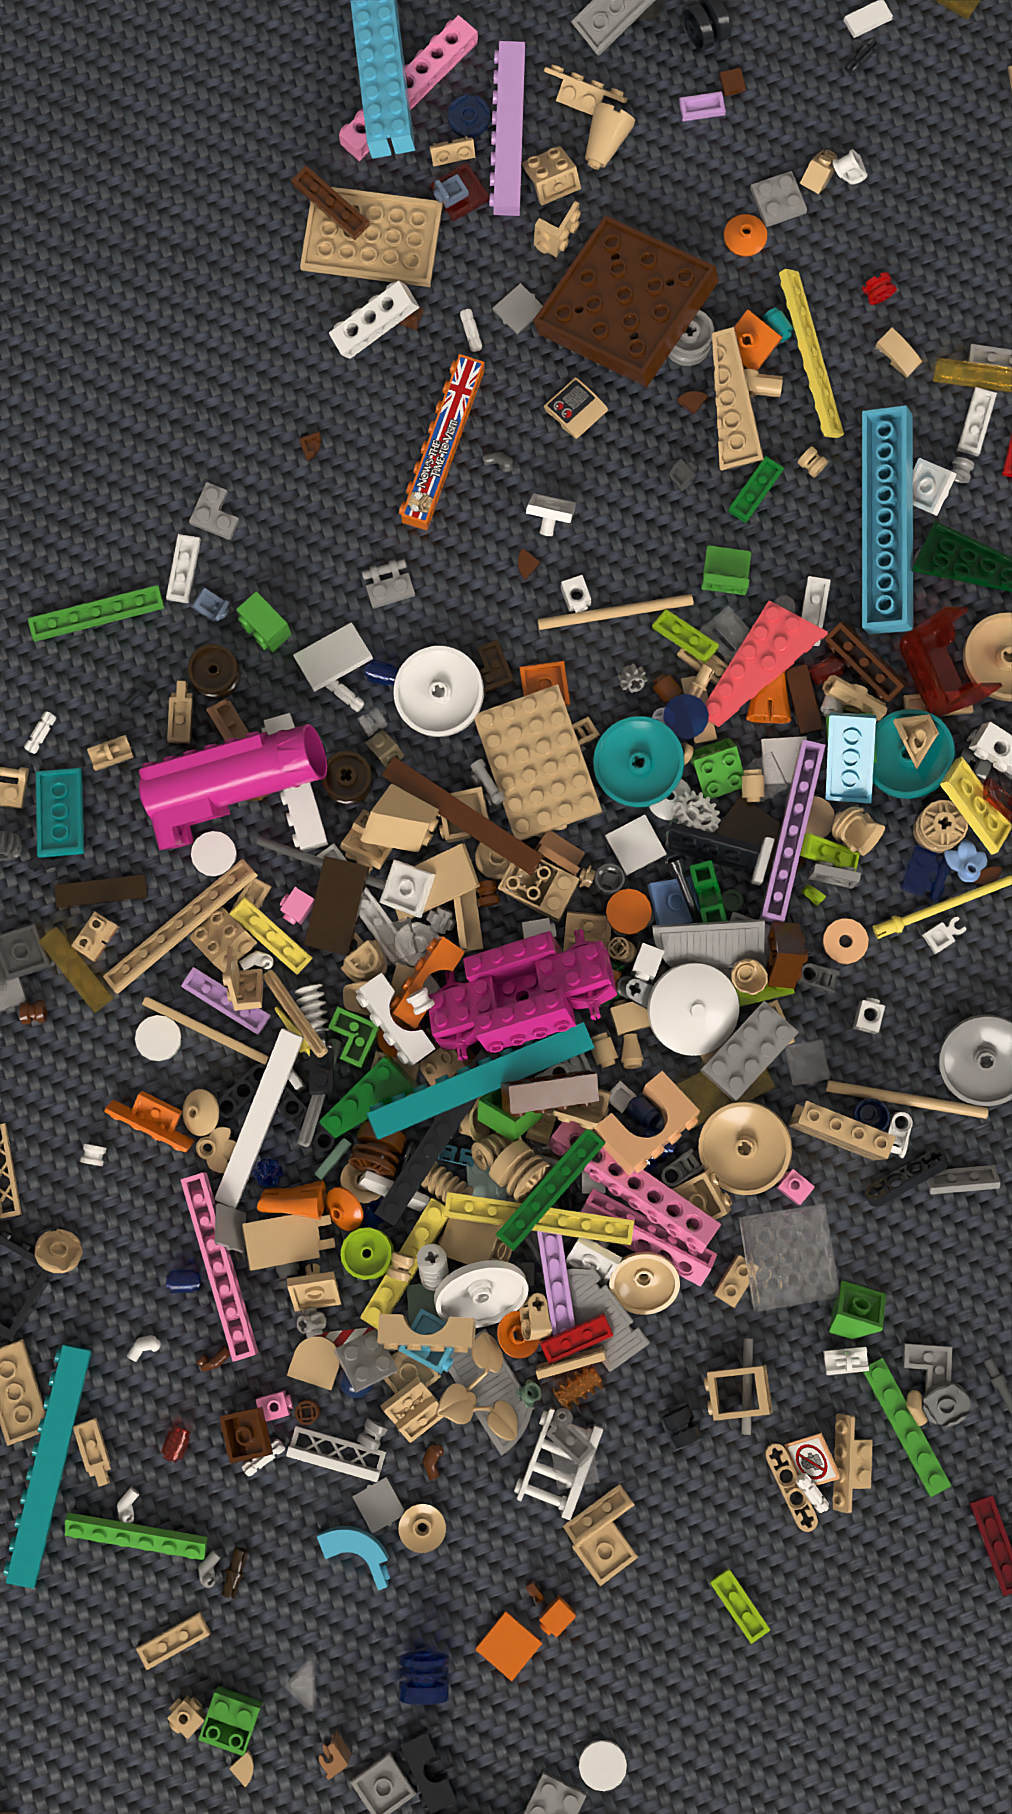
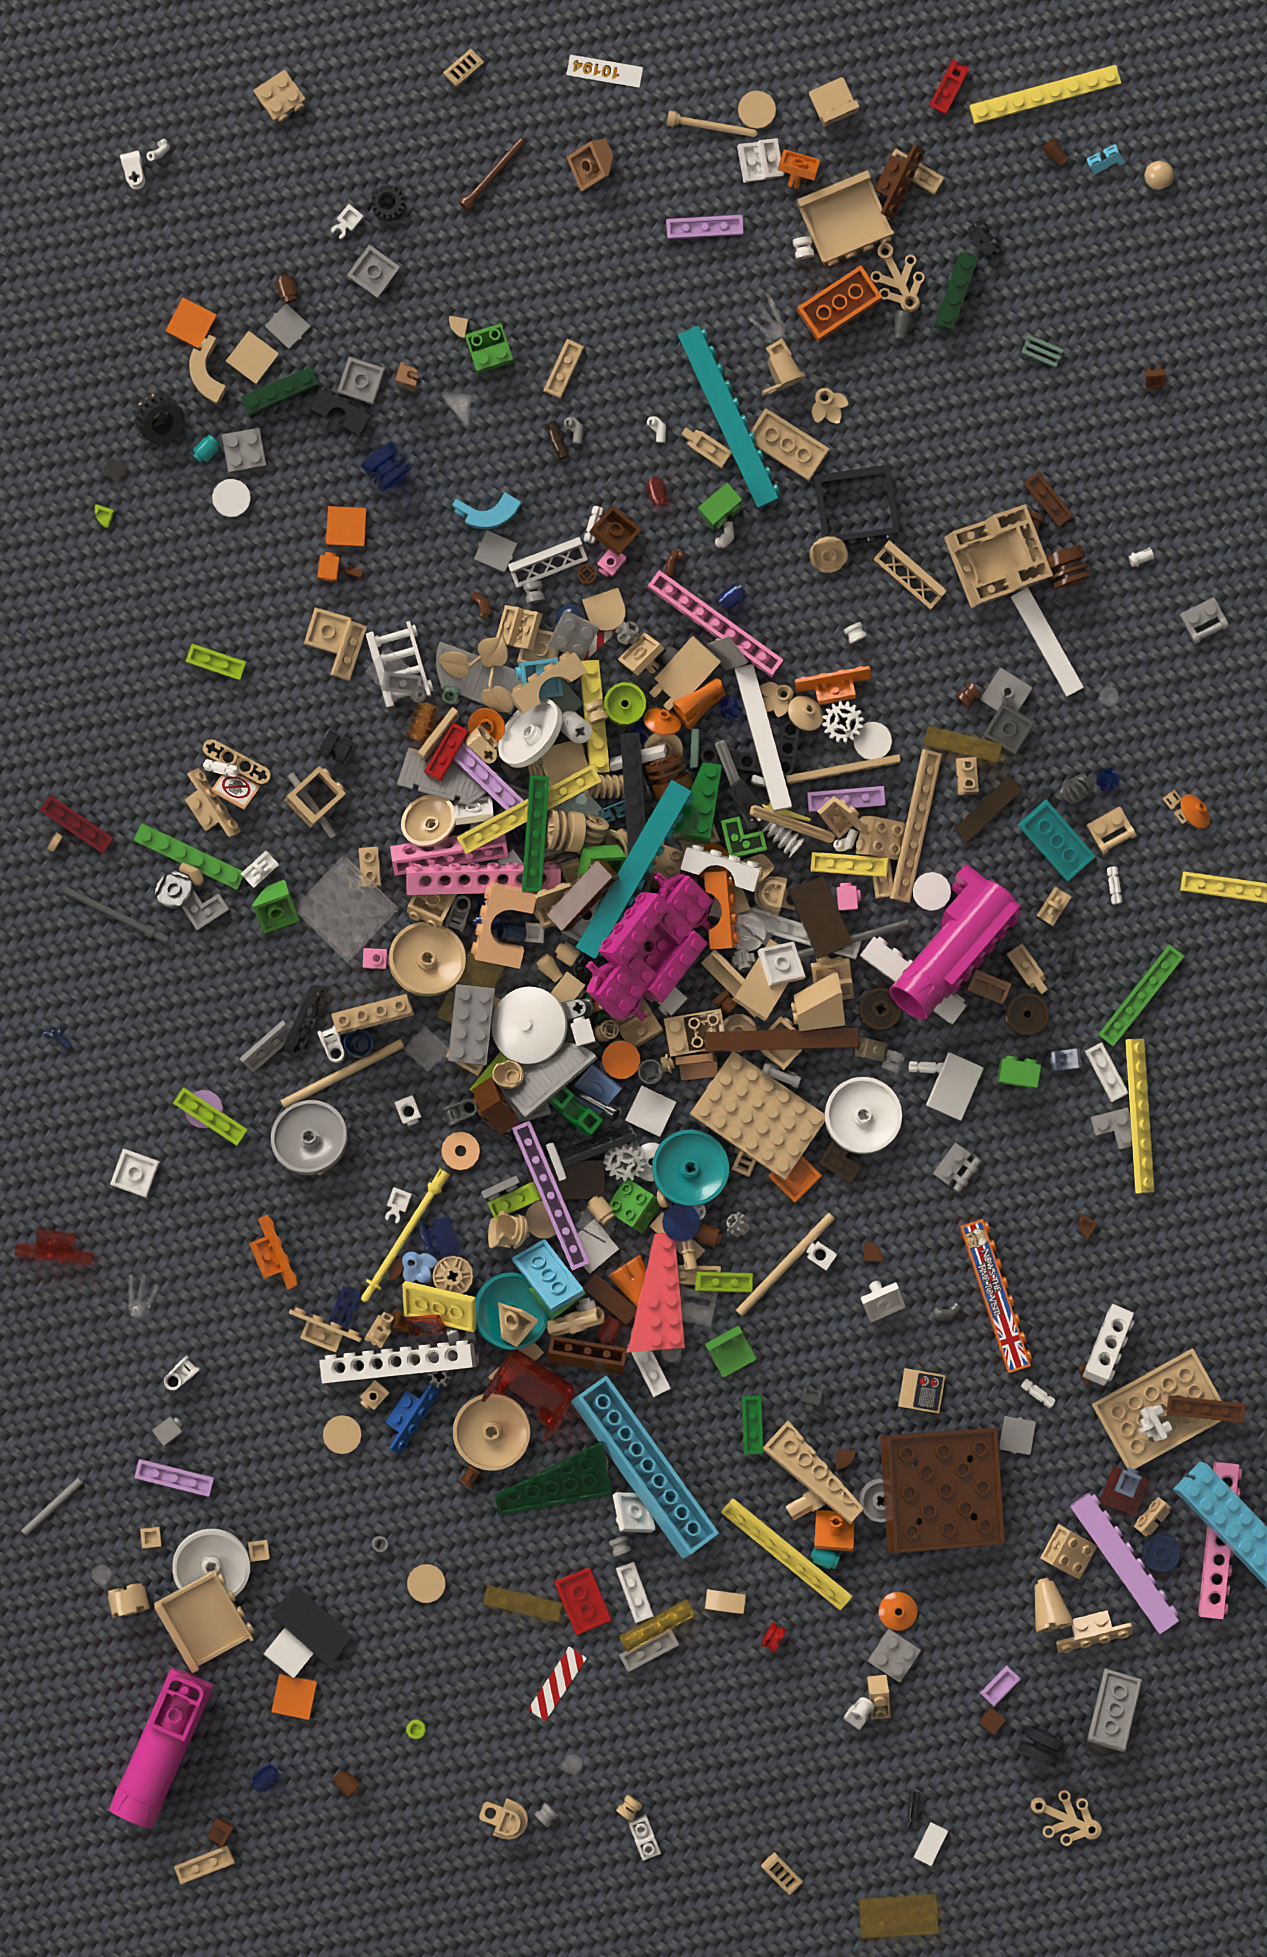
camera: 140 degrees right, 5 degrees up
bright green plate [65,1513,207,1560] -> none
tan brick [167,1695,207,1739] -> none
clear blue brick [364,660,399,687] -> none
tan dish [398,1504,446,1553] -> none
white wheel [406,987,435,1015] -> none
tan bracket [534,201,581,257] -> none
dark green tile [722,889,743,913] -> none
tan wheel [797,446,829,478] -> none
lime tile [801,884,826,905] -> none
none -> black wheel [573,952,607,985]
none -> bright green brick [698,483,742,530]
none -> white gear [822,701,864,743]
none -> light yellow plate [1126,1039,1154,1193]
none -> white hips [1138,1405,1173,1442]

